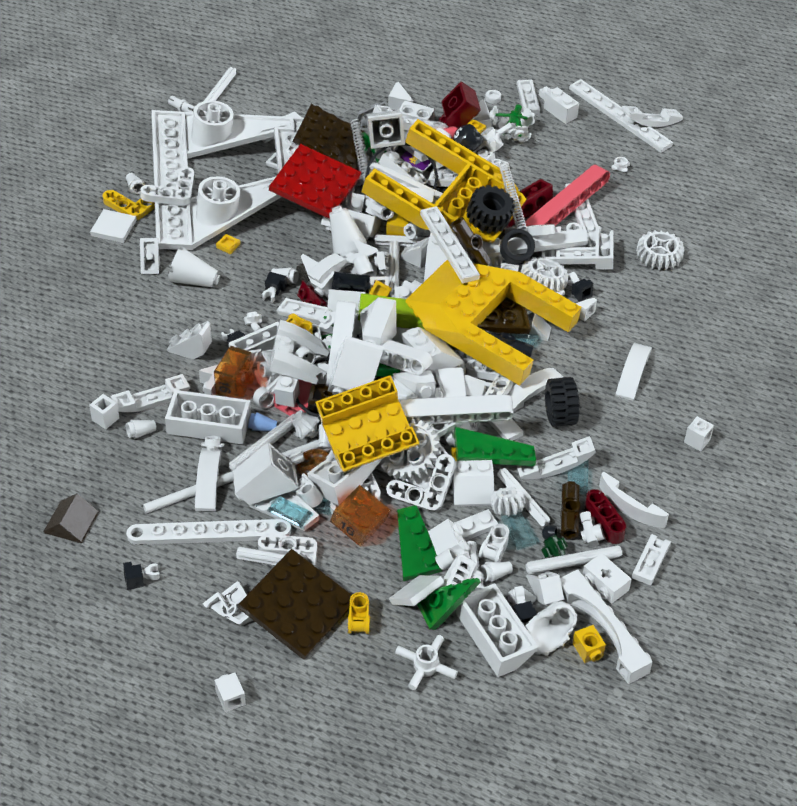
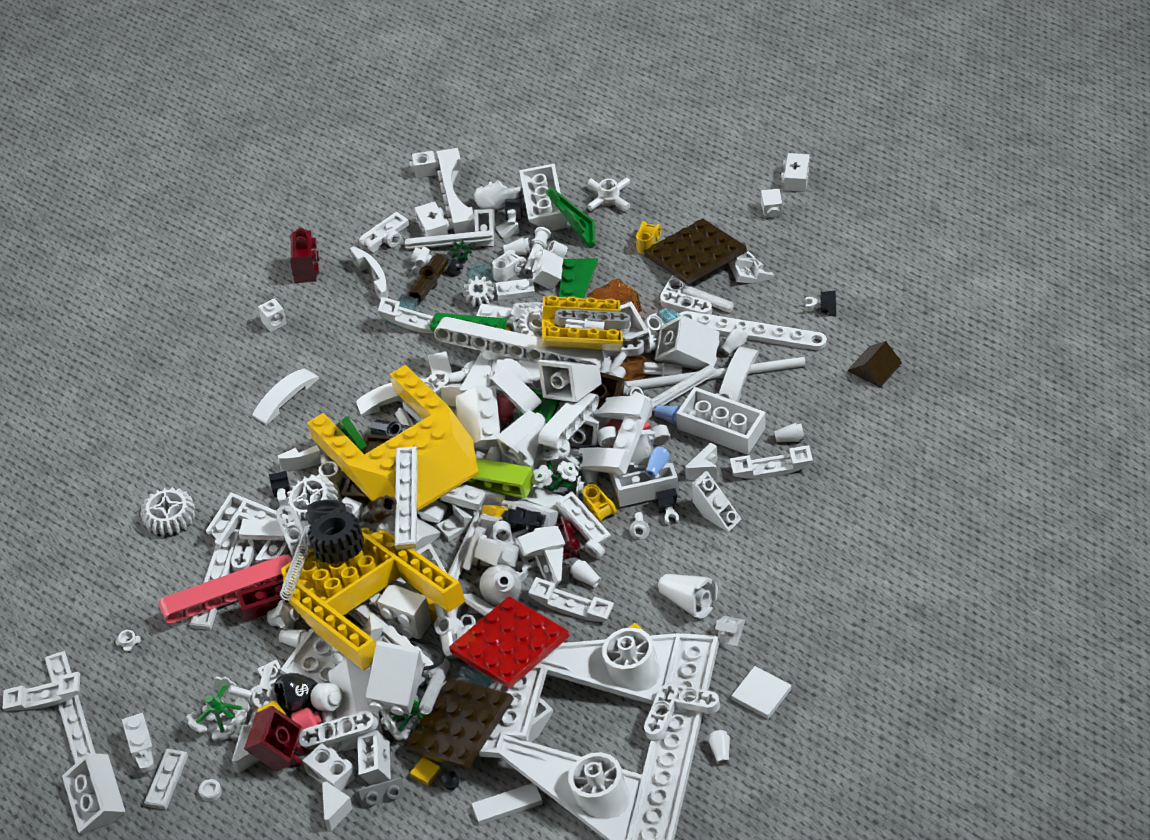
camera: 155 degrees left, 0 degrees up
white brick [89,394,119,430] -> none
yellow beam [102,190,155,220] -> none
clear orange brick [214,346,254,399] -> none
black piece [262,272,287,303] -> none
white tile [389,575,444,606] -> none
white slope [437,553,476,589] -> none
white axle [497,468,551,527] -> none
black tyre [545,377,580,427] -> none
yellow brick [572,625,606,663] -> none
dark red beam [585,489,626,544] -> none
none -> white slope [62,753,125,834]
none -> dark red hinge [290,228,320,283]
none -> green wing [336,416,367,450]
none -> white slope [363,614,384,642]
none -> white bush [383,229,402,247]
none -> white brick [410,151,437,178]
none -> white slope [528,577,614,622]
none -> light grey beam [555,309,631,330]
none -> white axle [565,318,604,330]
none -> white tile [584,539,605,559]
none -> light blue cone [645,447,670,478]
none -> white cone [721,327,748,355]
none -> white brick [781,153,810,192]

